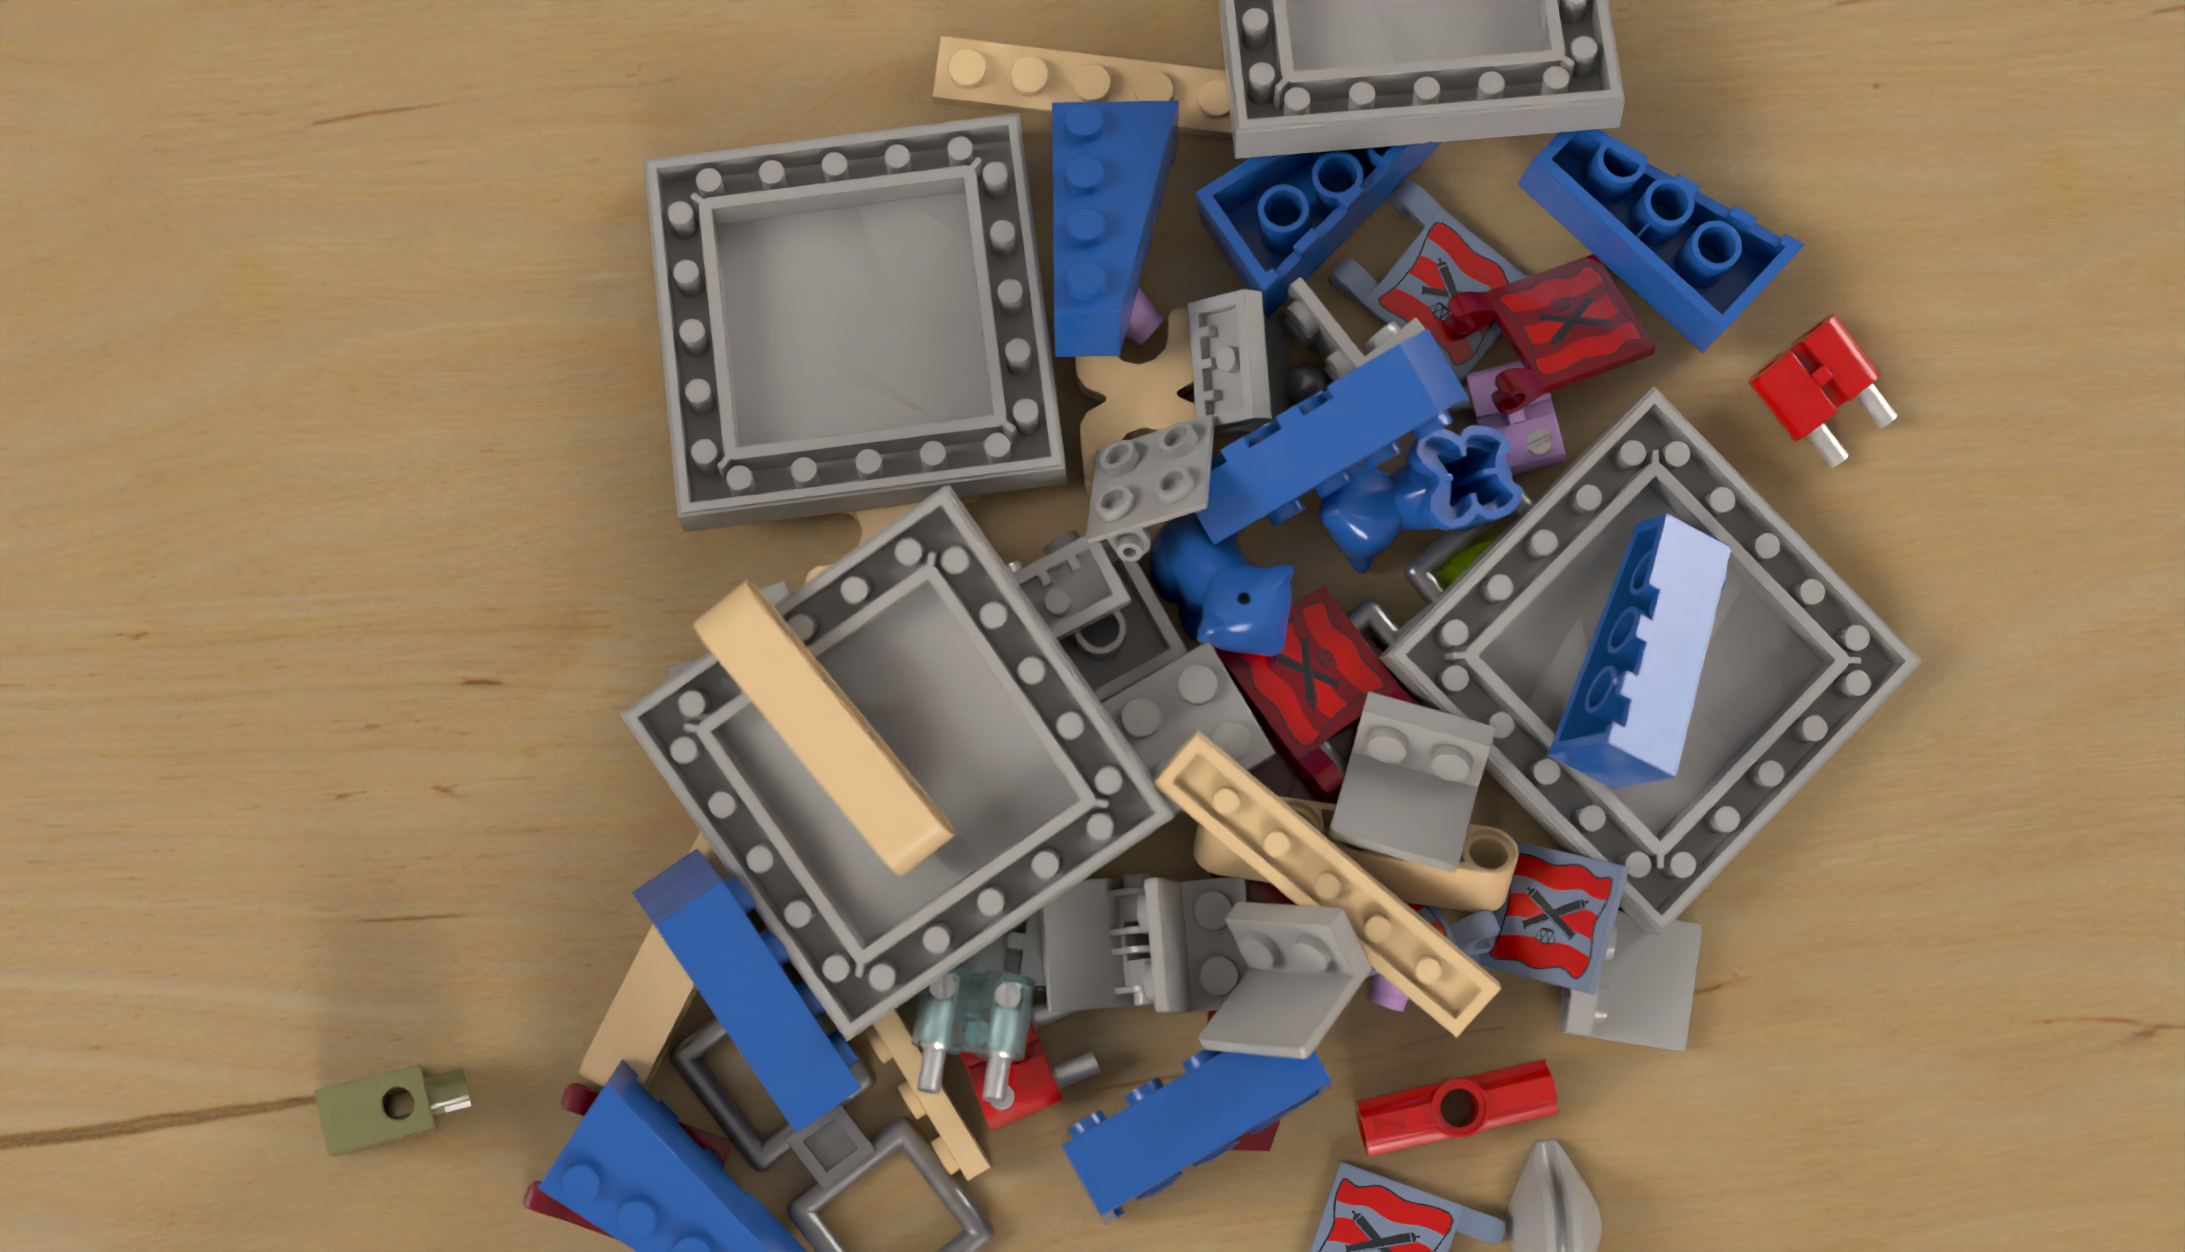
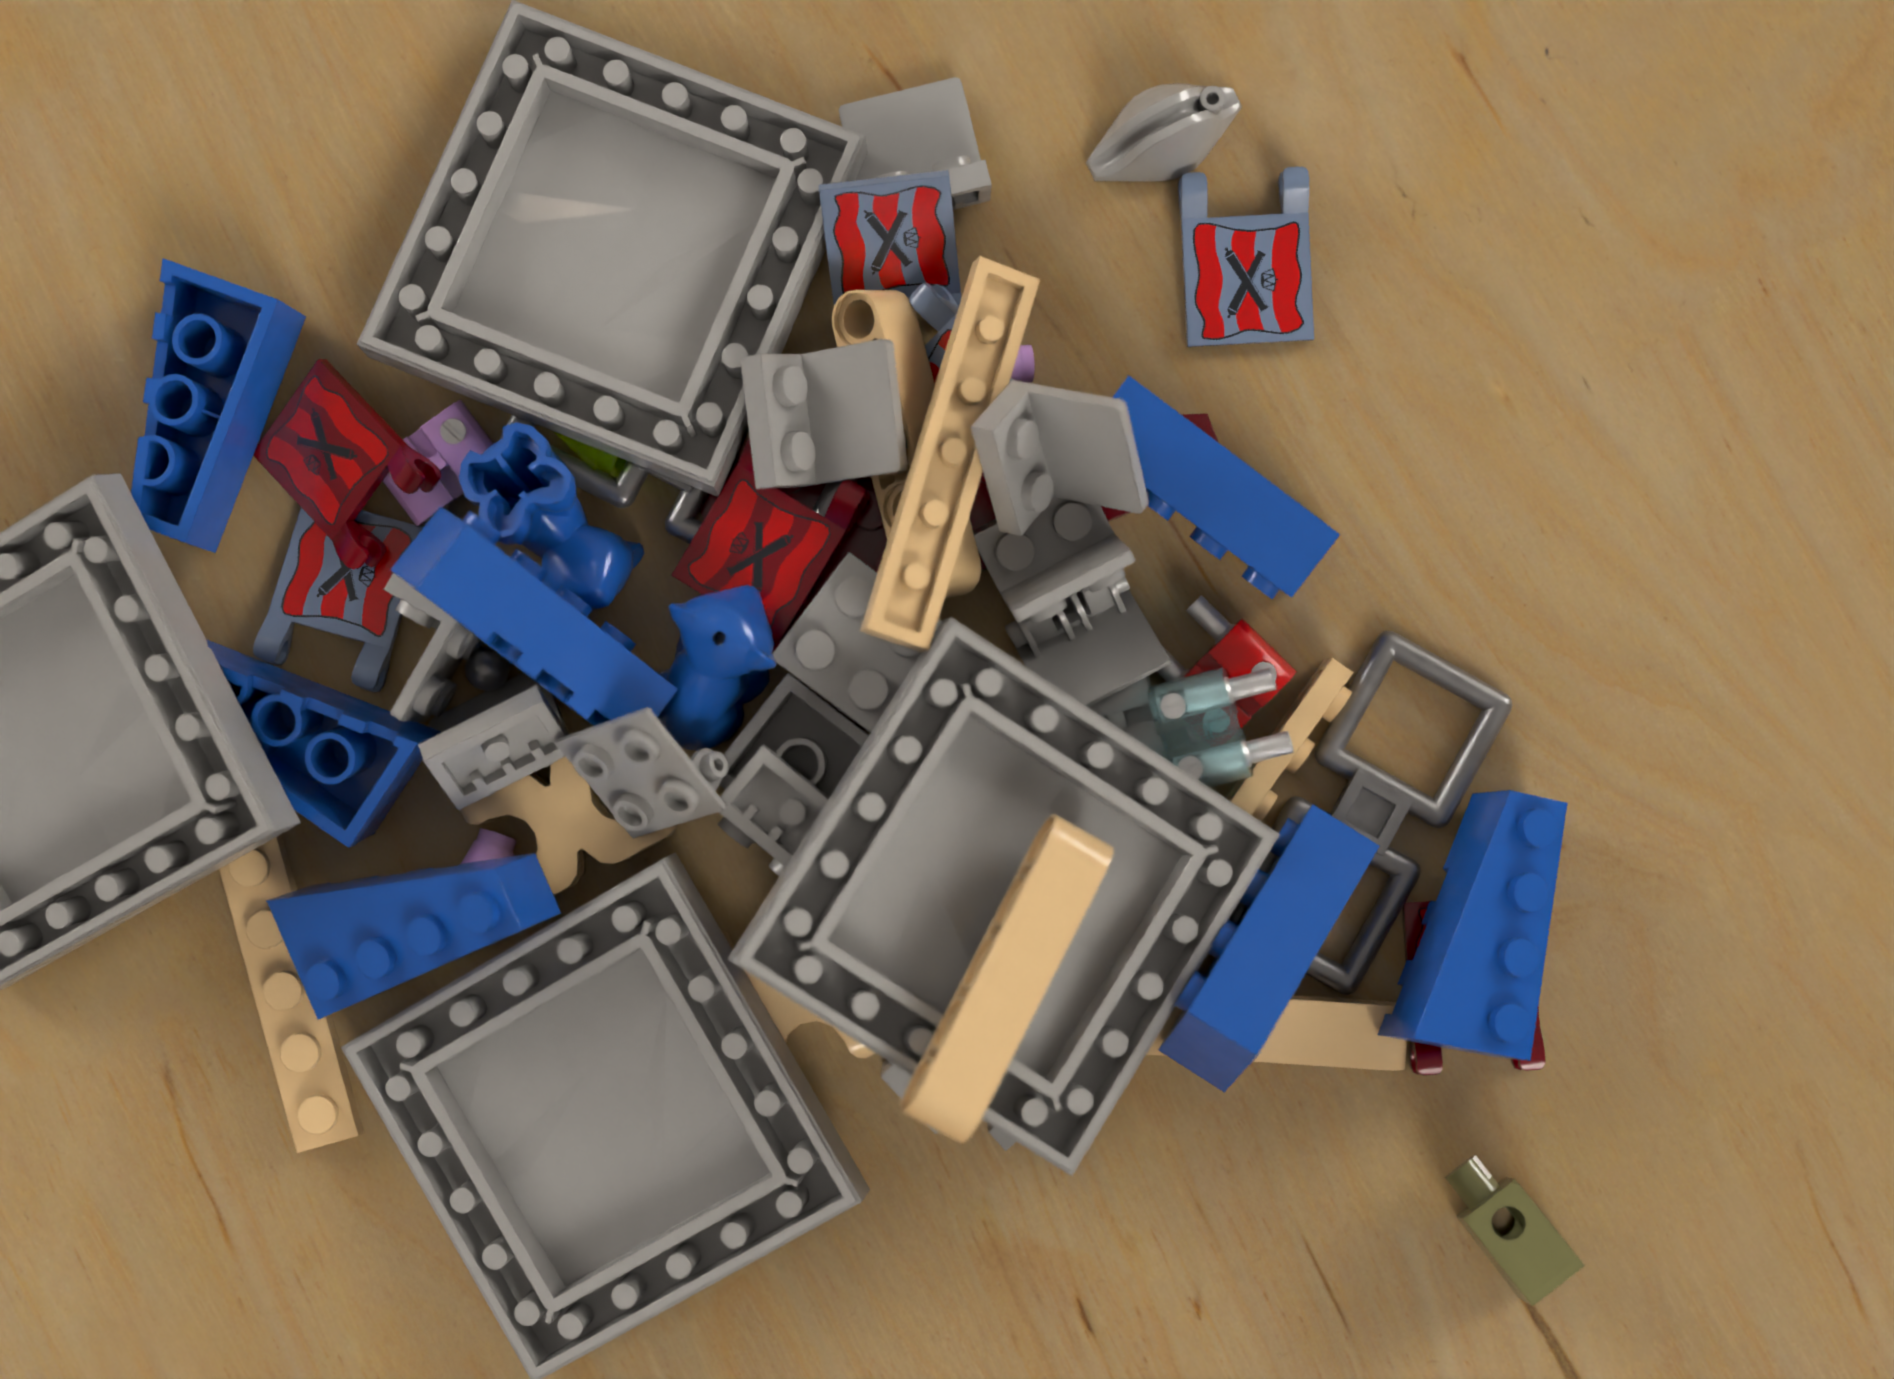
camera: 115 degrees left, 5 degrees up
red piece [1354,1058,1558,1157] -> none
wedge [1548,513,1731,789] -> none
red piece [1747,313,1898,468] -> none

